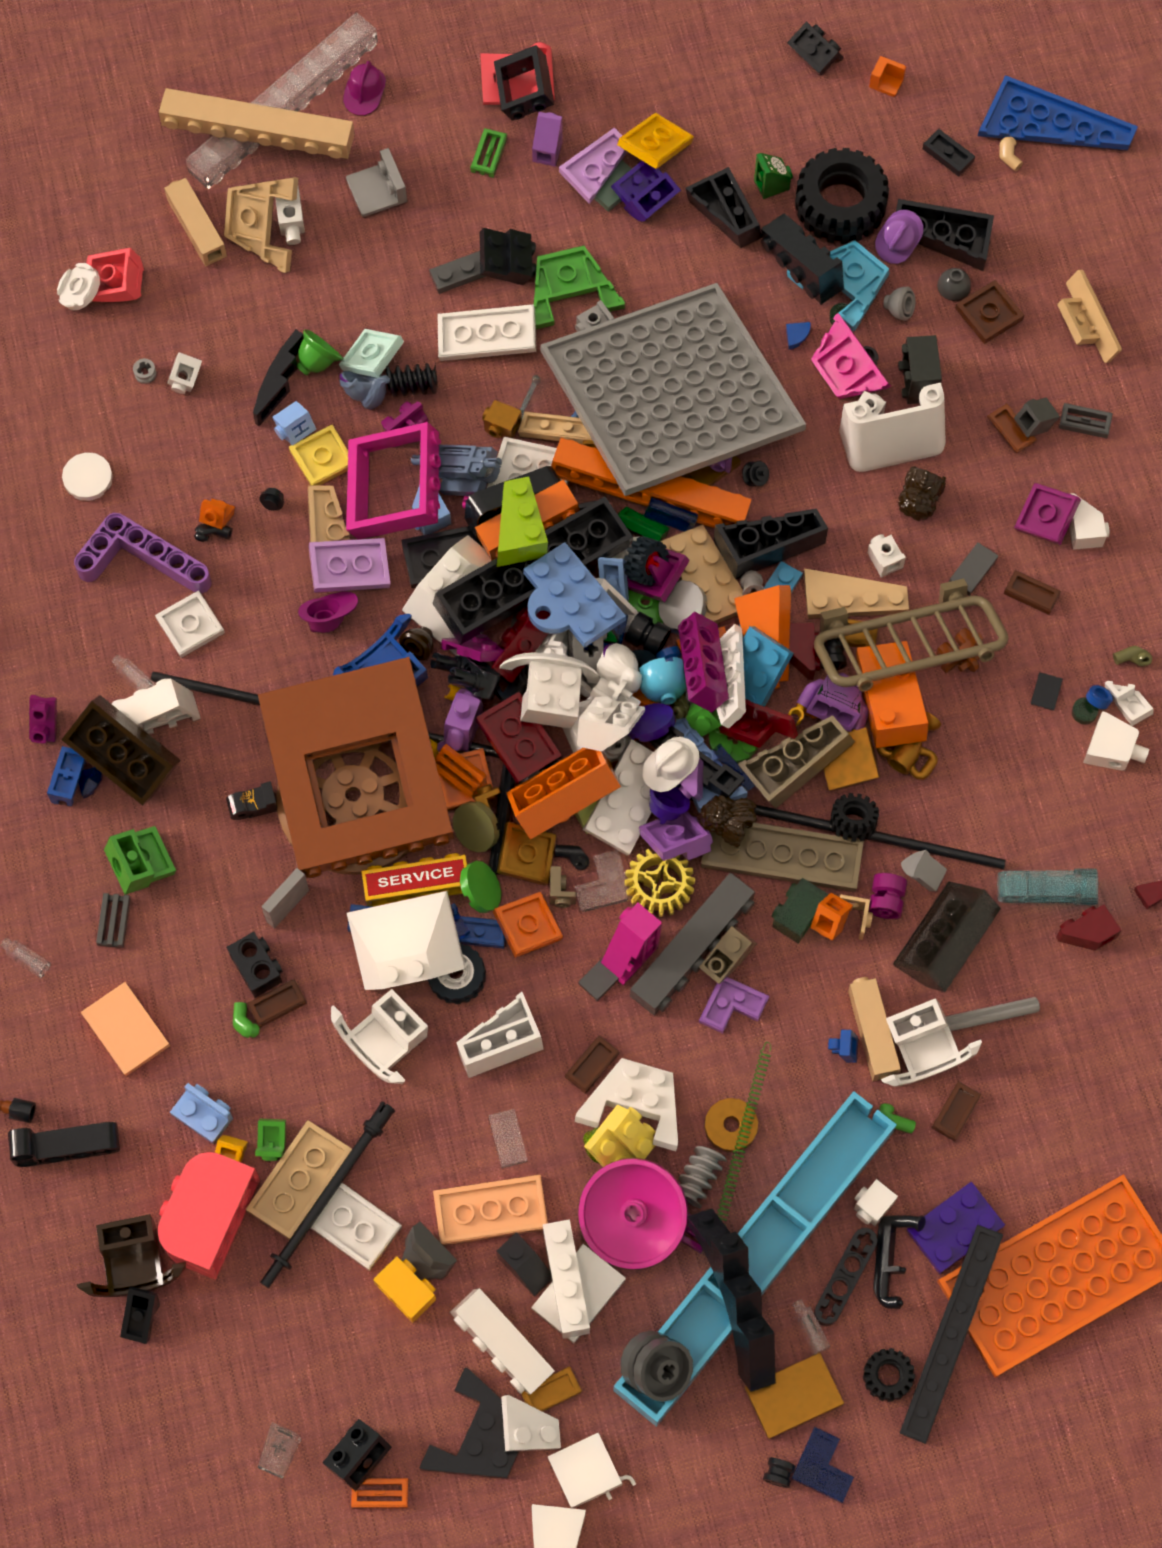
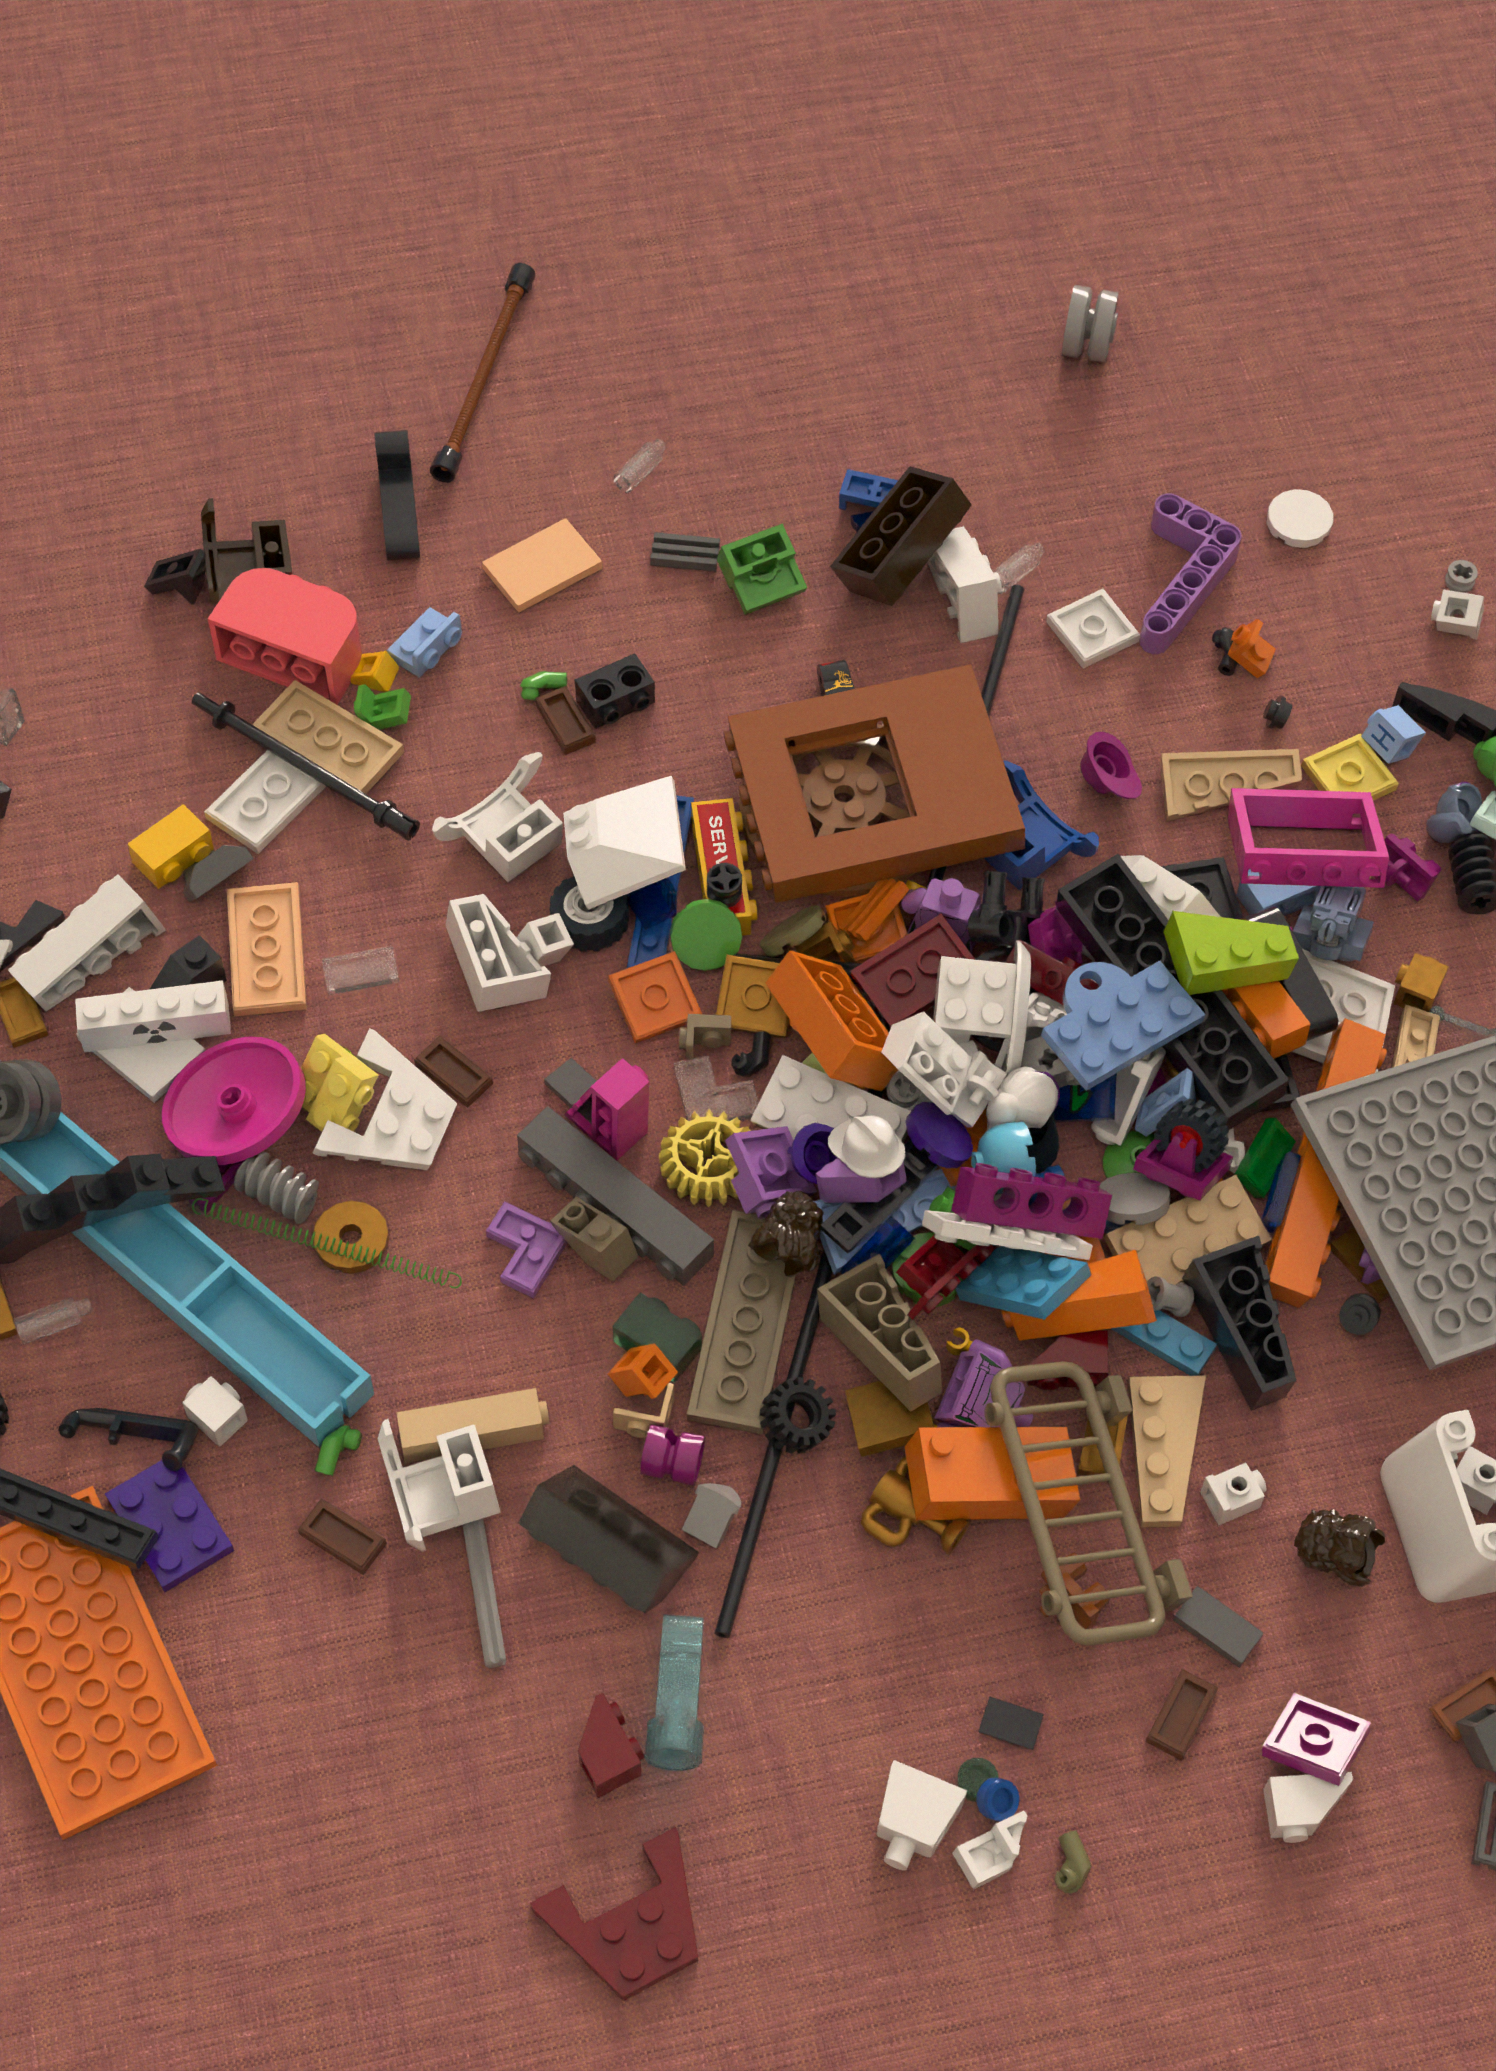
camera: 90 degrees right, 10 degrees down
magenta hips [29,695,57,744] -> none
light grey tile [261,868,309,929] -> none
lavender plate [309,538,391,593] -> none
dark brown brick [399,627,433,661] -> none
black wheel [625,612,672,657] -> none
black beam [814,1228,877,1326] -> none
black wheel [821,638,847,670] -> none
blue tile [828,1030,858,1063] -> none
none -> white brick [516,913,574,967]
none -> black wheel [707,863,742,907]

